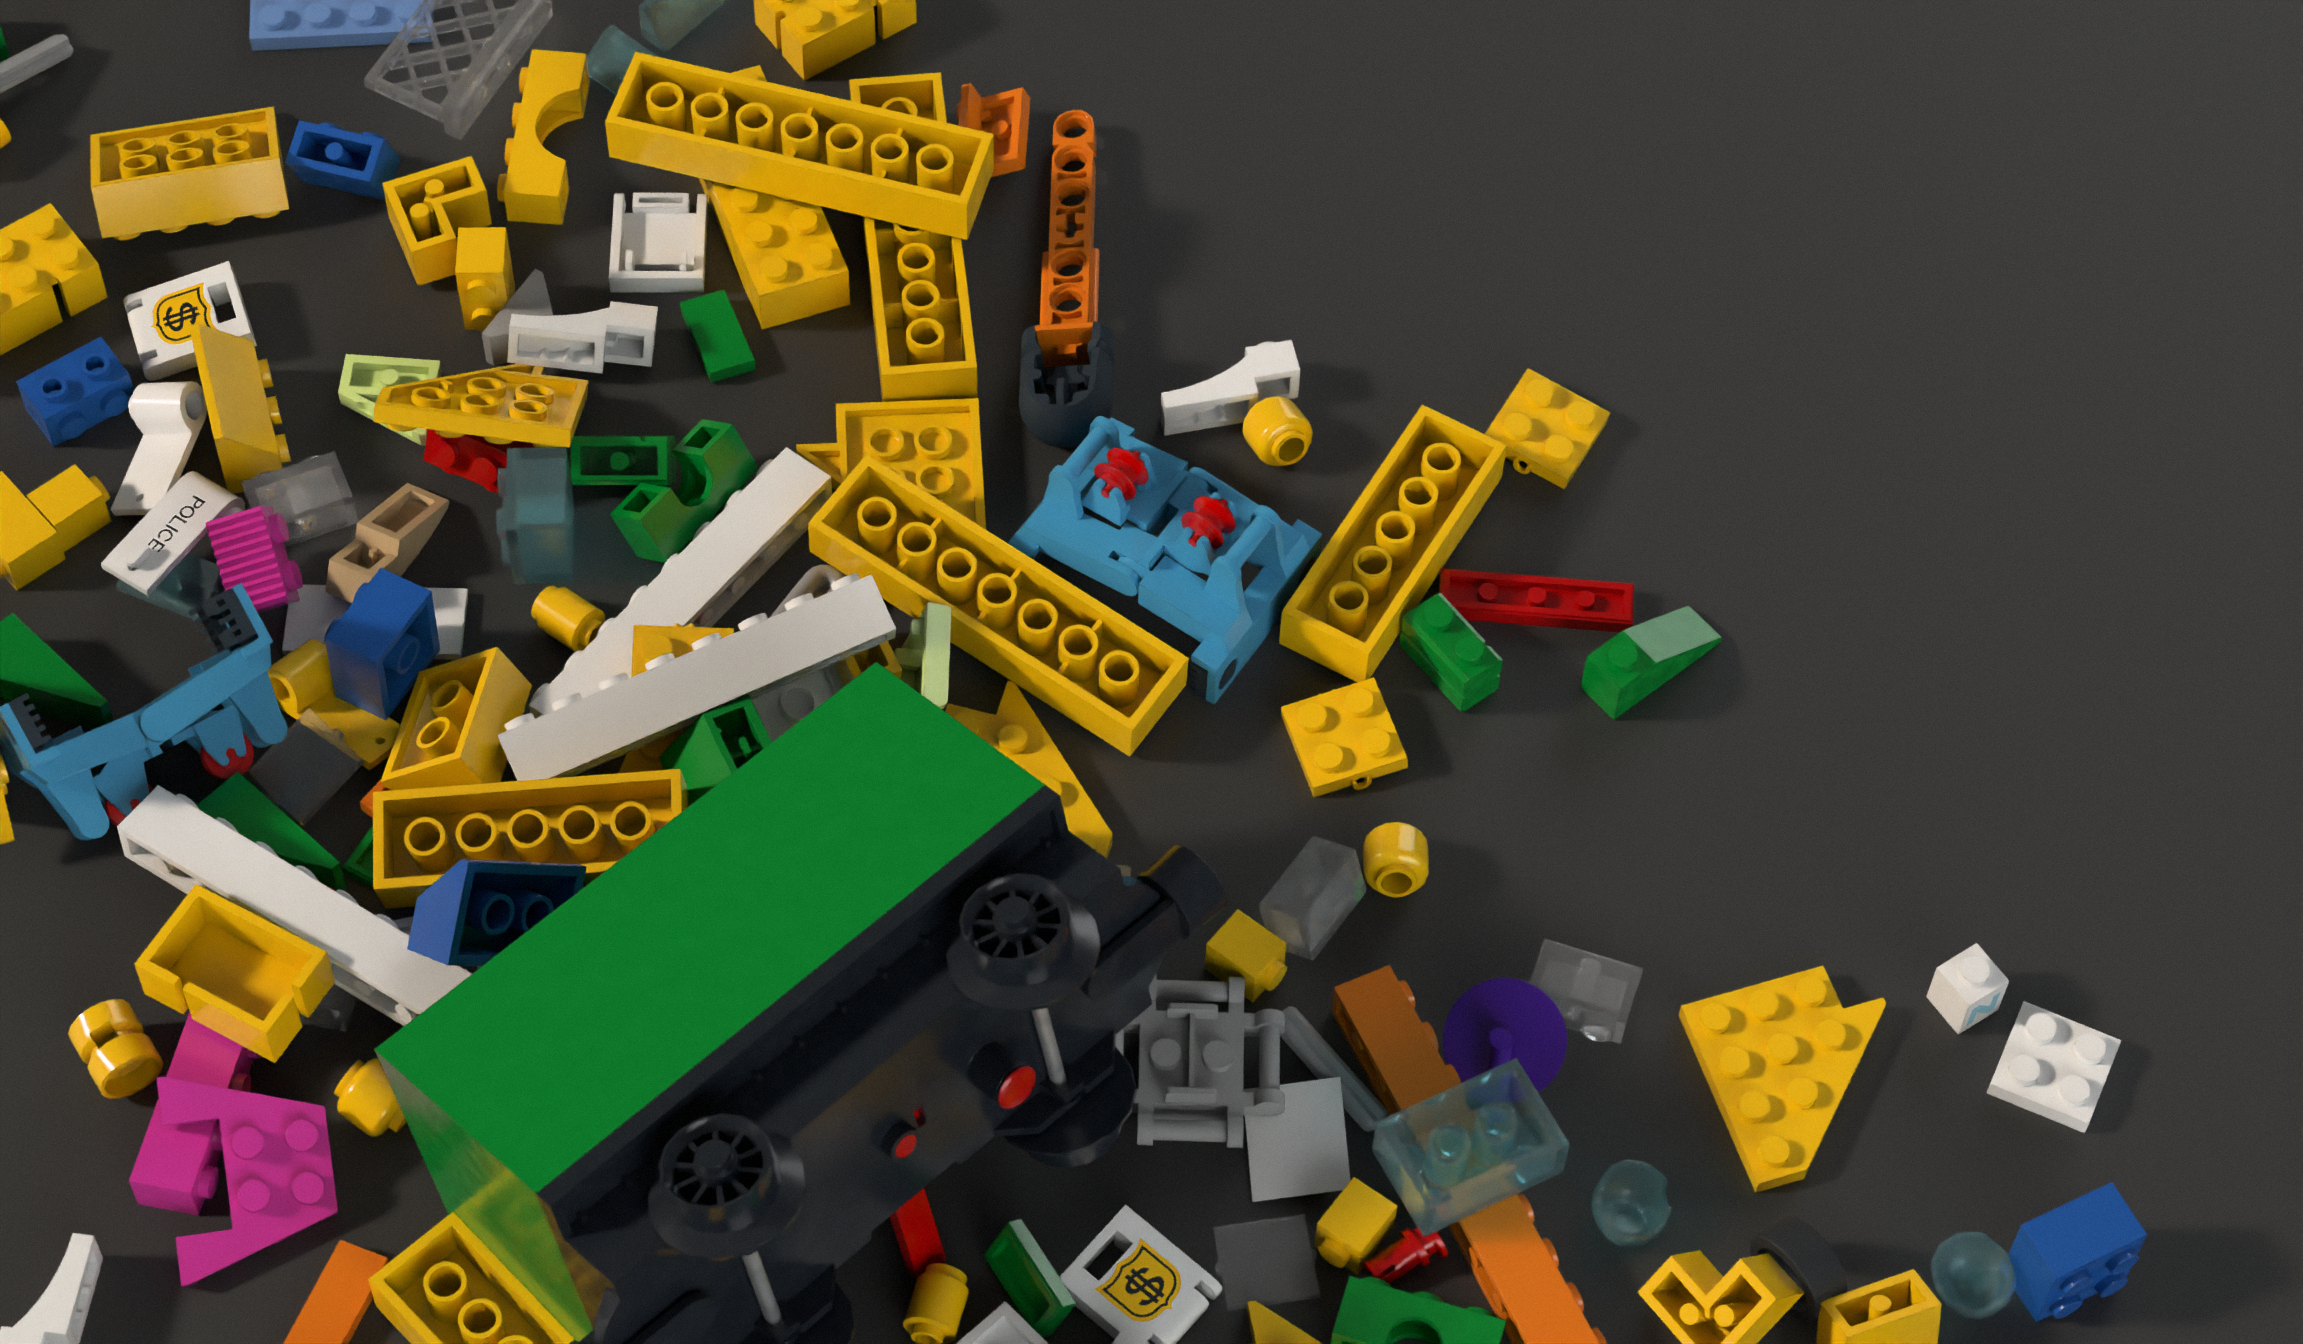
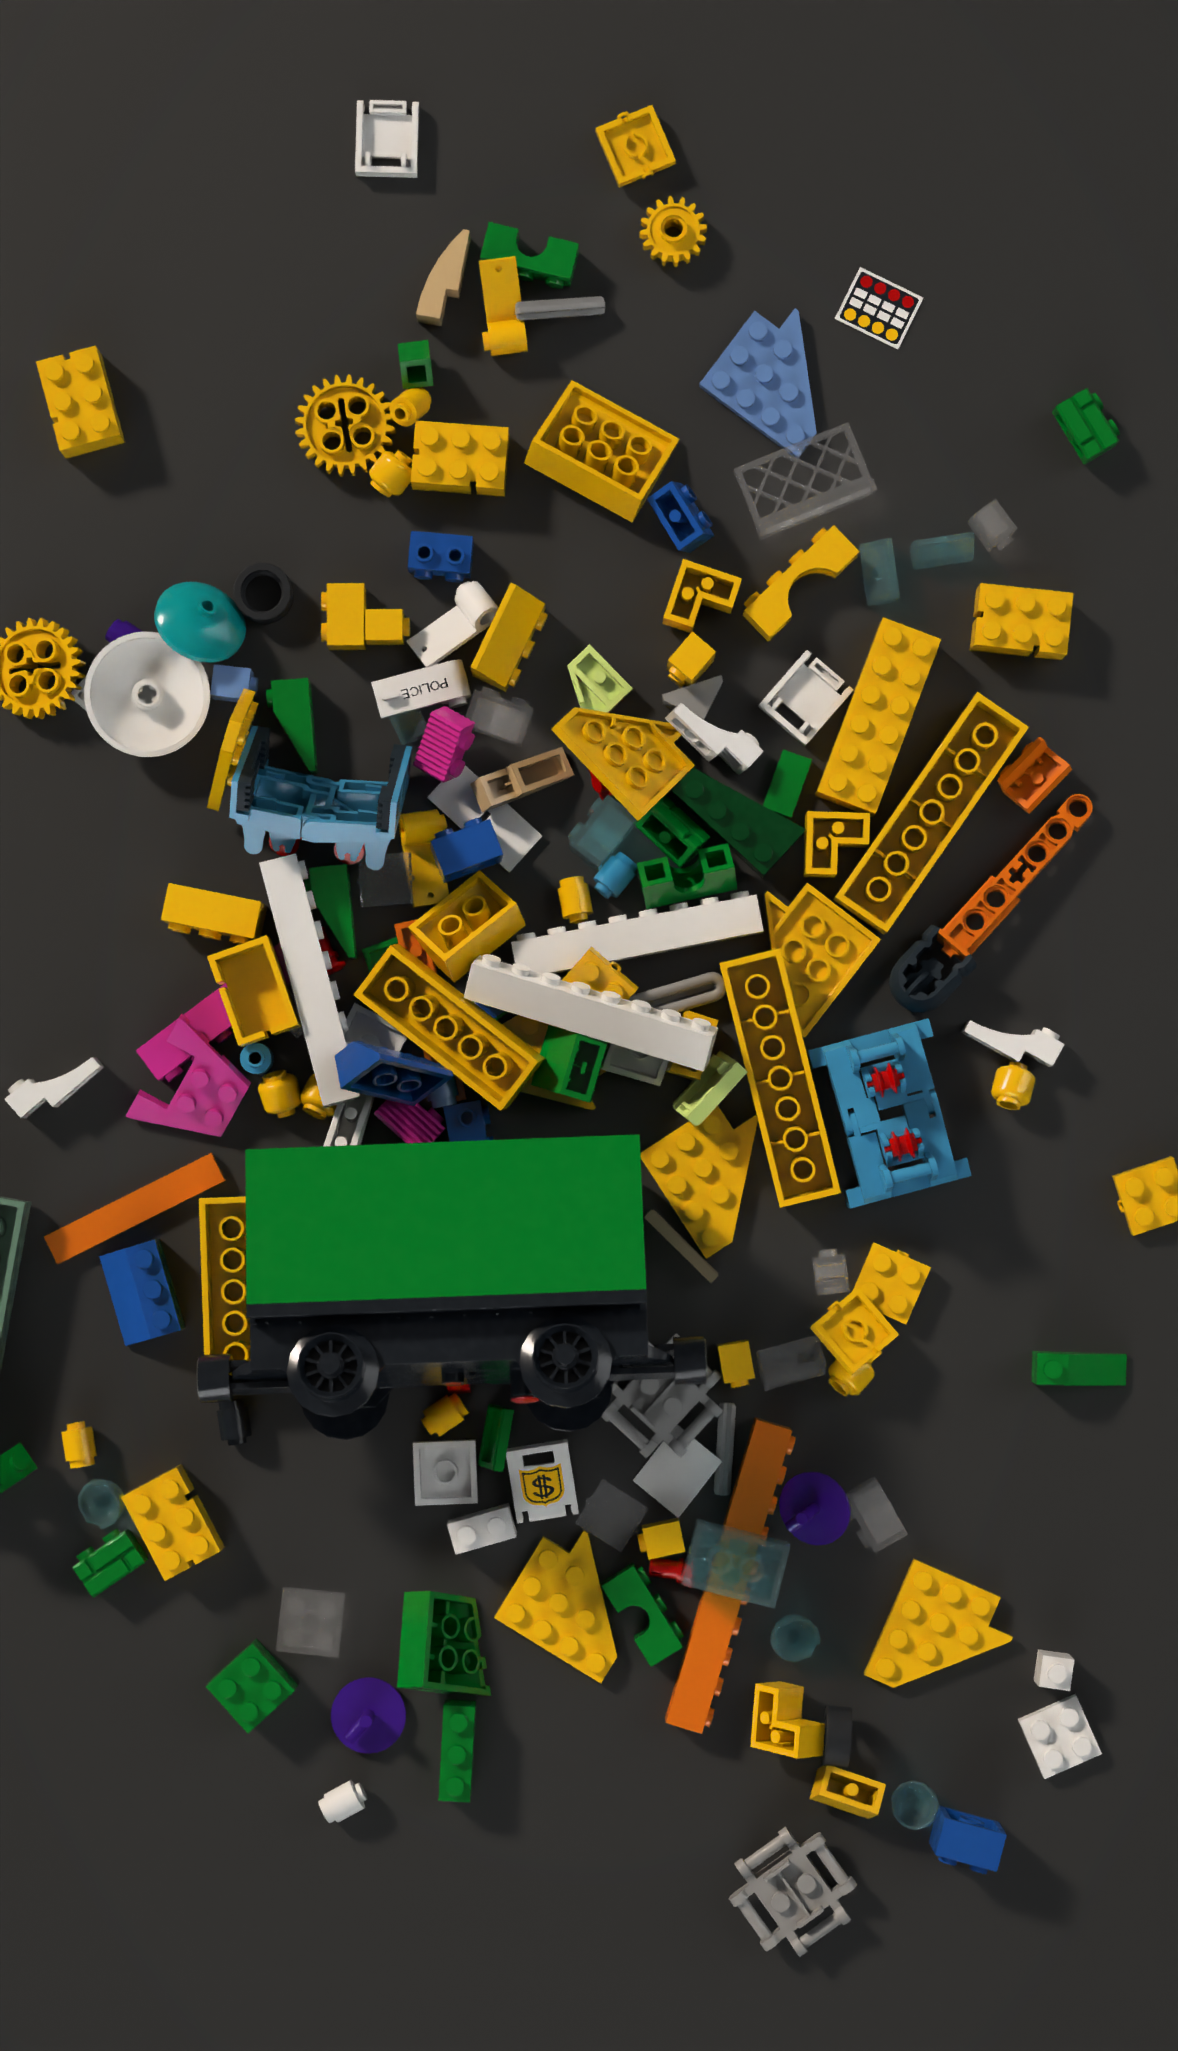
camera: 45 degrees right, 30 degrees up
yellow wheel [68,999,163,1099] -> none
white container [123,261,257,381] -> none
yellow brick [605,52,994,240] -> none
yellow brick [1279,405,1507,682] -> none
green brick [1399,593,1503,712] -> none
red tile [1439,568,1634,632] -> none
none -> yellow piece [161,883,267,945]
none -> dark azure brick [240,1043,274,1075]
none -> dark azure brick [593,852,637,899]
none -> dark green wedge [671,768,806,878]
none -> yellow brick [803,811,870,878]
none -> yellow plate [810,1287,899,1376]
none -> clear brick [812,1248,850,1295]

